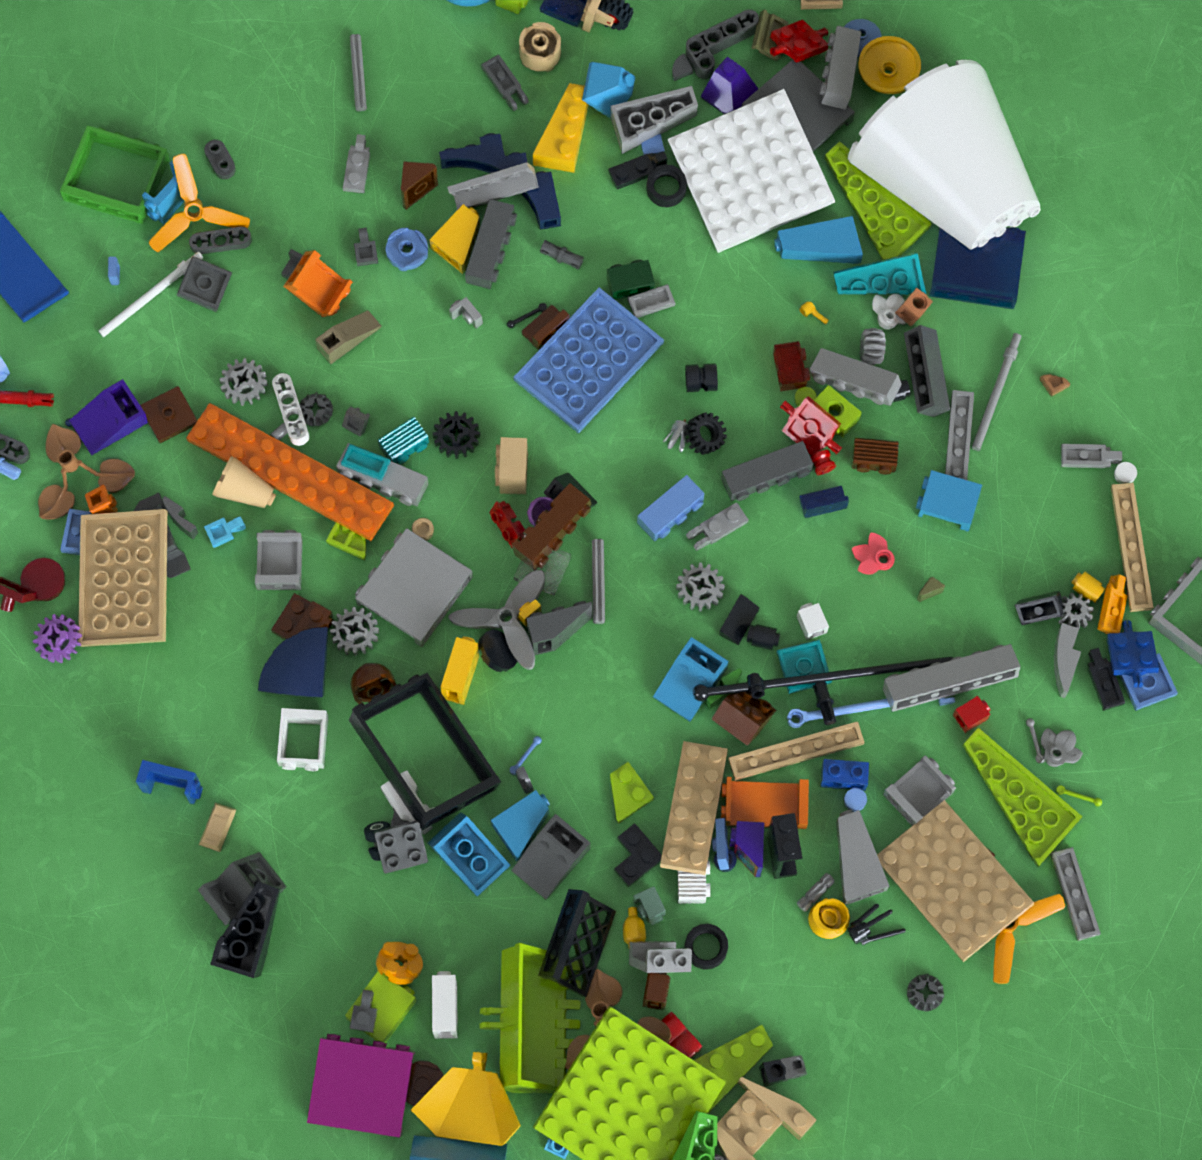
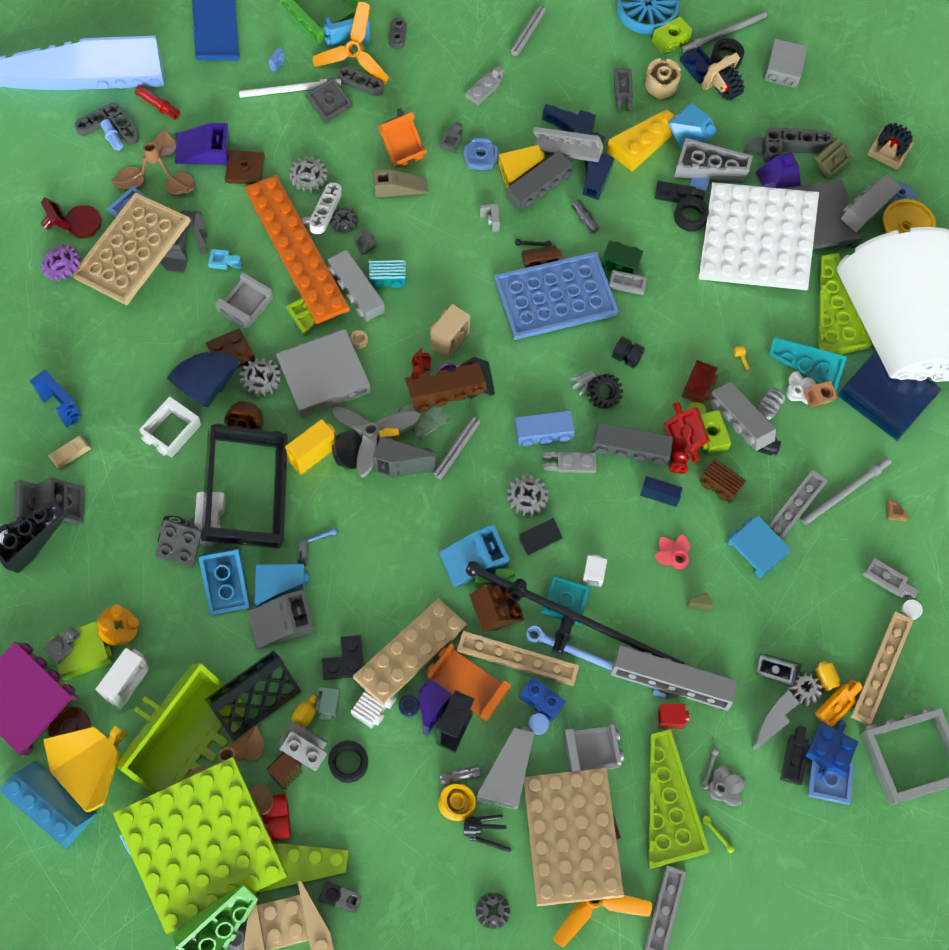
camera: 30 degrees right, 5 degrees down
orange brick [85,484,117,514] -> none
tan cone [212,456,276,508] -> none
teal tile [341,444,391,481] -> none
reddish brown slope [401,162,438,210] -> none
black gear [433,411,480,459] -> none
lime wing [610,762,654,824] -> none
medium blue plate [712,818,729,870] -> none
black brick [747,624,780,650] -> none
red plate [770,19,829,63] -> none
dark azure slope [774,216,863,264] -> none
dark grey brick [904,325,950,417] -> none

